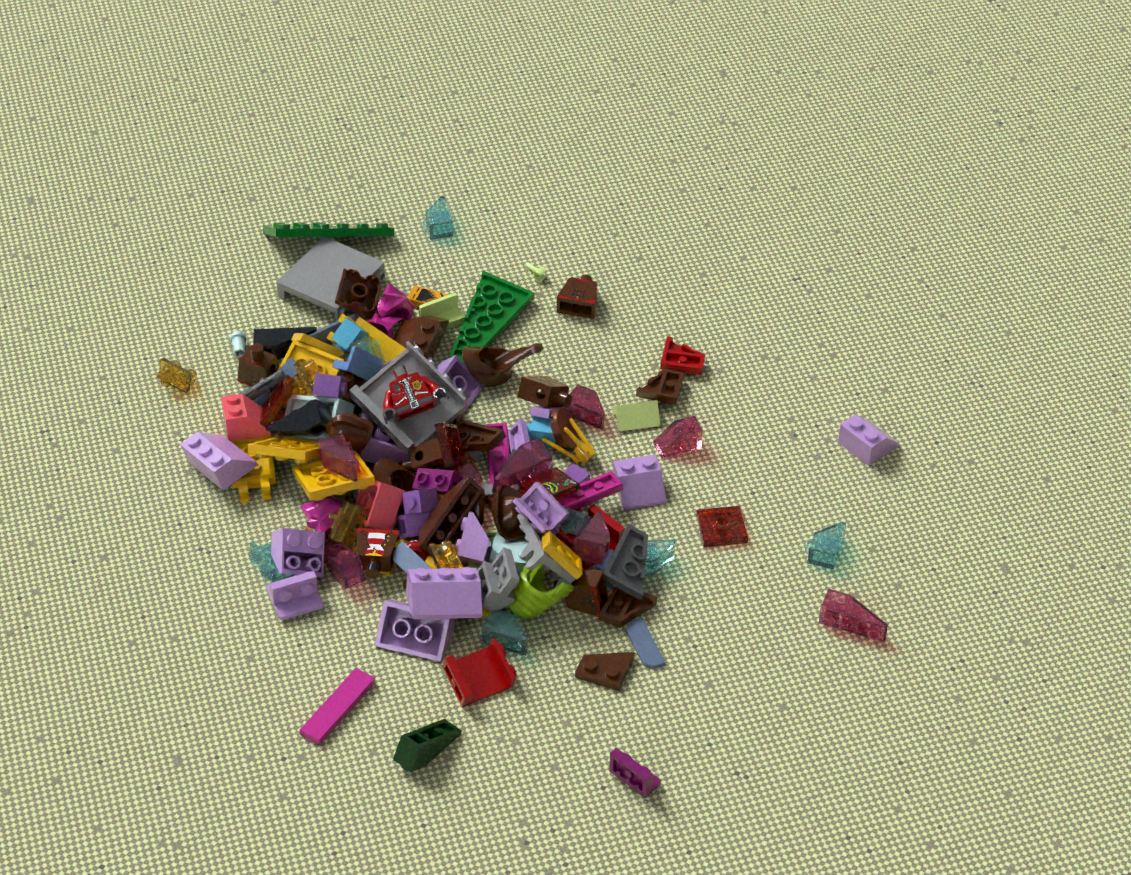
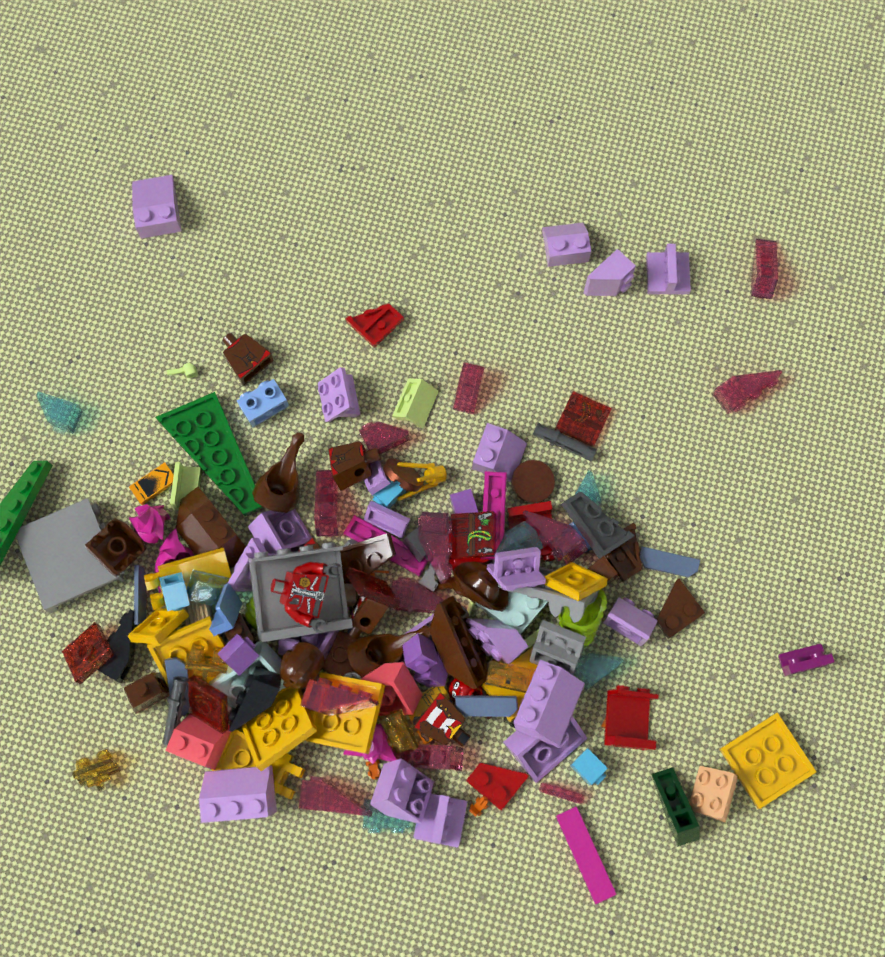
camera: 55 degrees left, 30 degrees up
light aqua pin [230,331,246,358] -> none
magenta bracket [412,468,464,493] -> none
reddish brown wing [636,369,685,405] -> none
clear light blue slope [805,522,846,570] -> none
none -> clear red tile [62,622,114,685]
none -> lavender slope [132,175,182,238]
none -> light blue brick [237,379,289,428]
none -> clear pink slope [299,776,372,817]
none -> clear pink slope [314,470,339,537]
none -> lavender bracket [318,367,360,422]
none -> red wing [466,763,529,811]
none -> orange piece [469,796,488,817]
none -> copper tile [511,460,555,504]
none -> dark grey pin [533,422,597,462]
none -> clear pink tile [539,783,585,805]
none -> medium azure brick [570,748,608,786]
none -> lavender slope [583,249,636,296]
none -> lavender slope [603,597,658,646]
none -> lavender bracket [646,244,691,294]
none -> light nougat bracket [689,766,738,823]
none -> yellow plate [719,713,817,809]
none -> clear pink slope [751,238,778,299]

